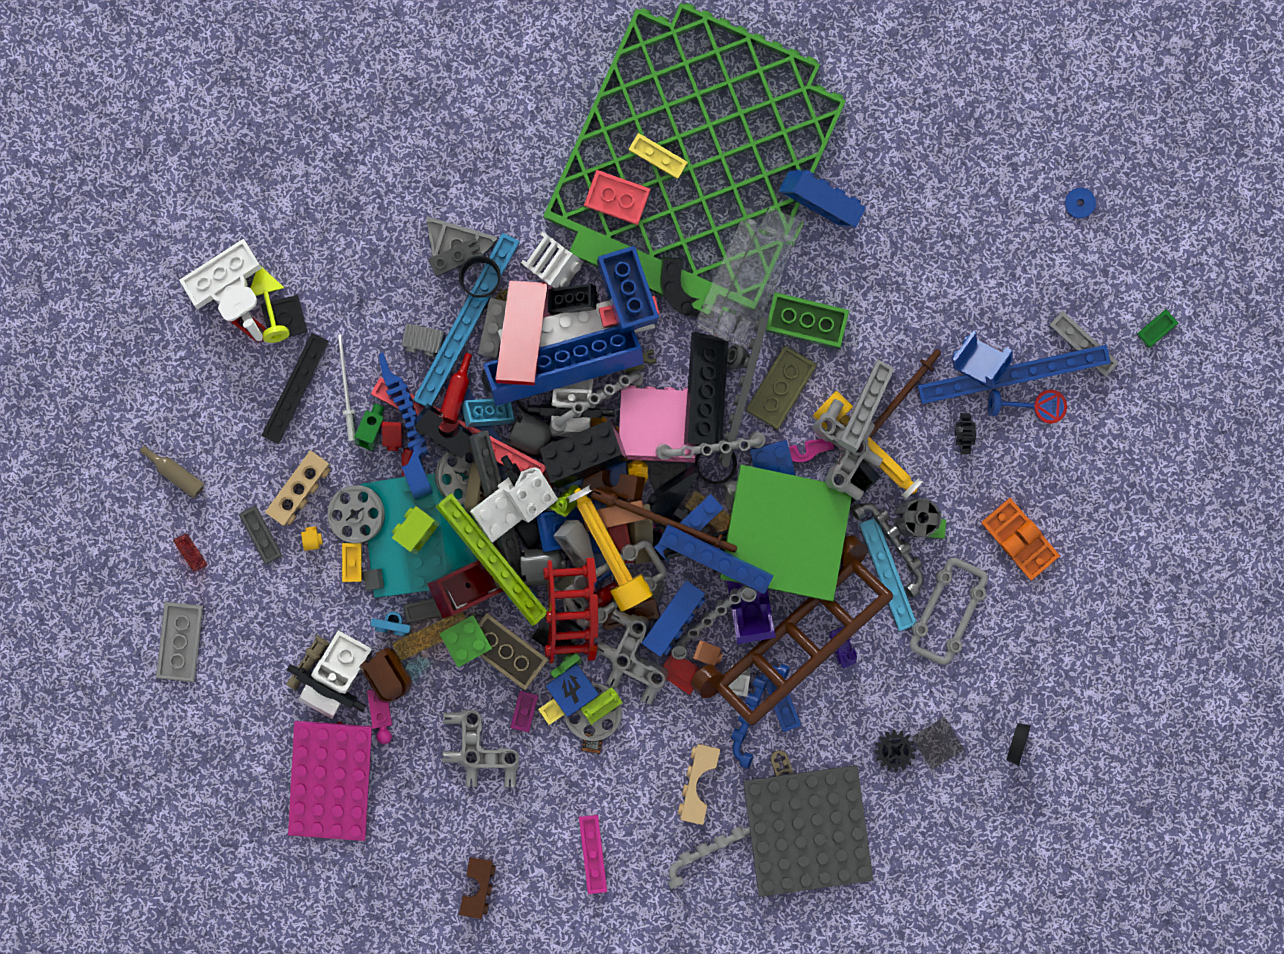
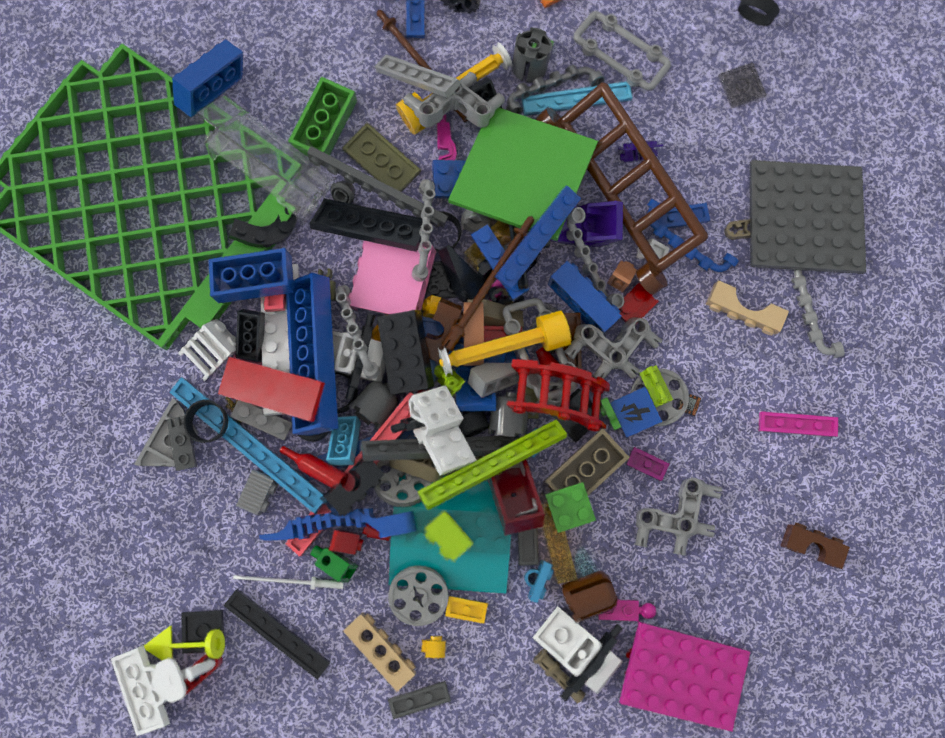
camera: 85 degrees left, 5 degrees down
dark grey tile [363,569,384,591] -> none
light yellow plate [538,699,565,725] -> none
coral tile [584,170,651,225] -> none
light yellow plate [628,133,688,179] -> none
black gear [874,730,916,772] -> none

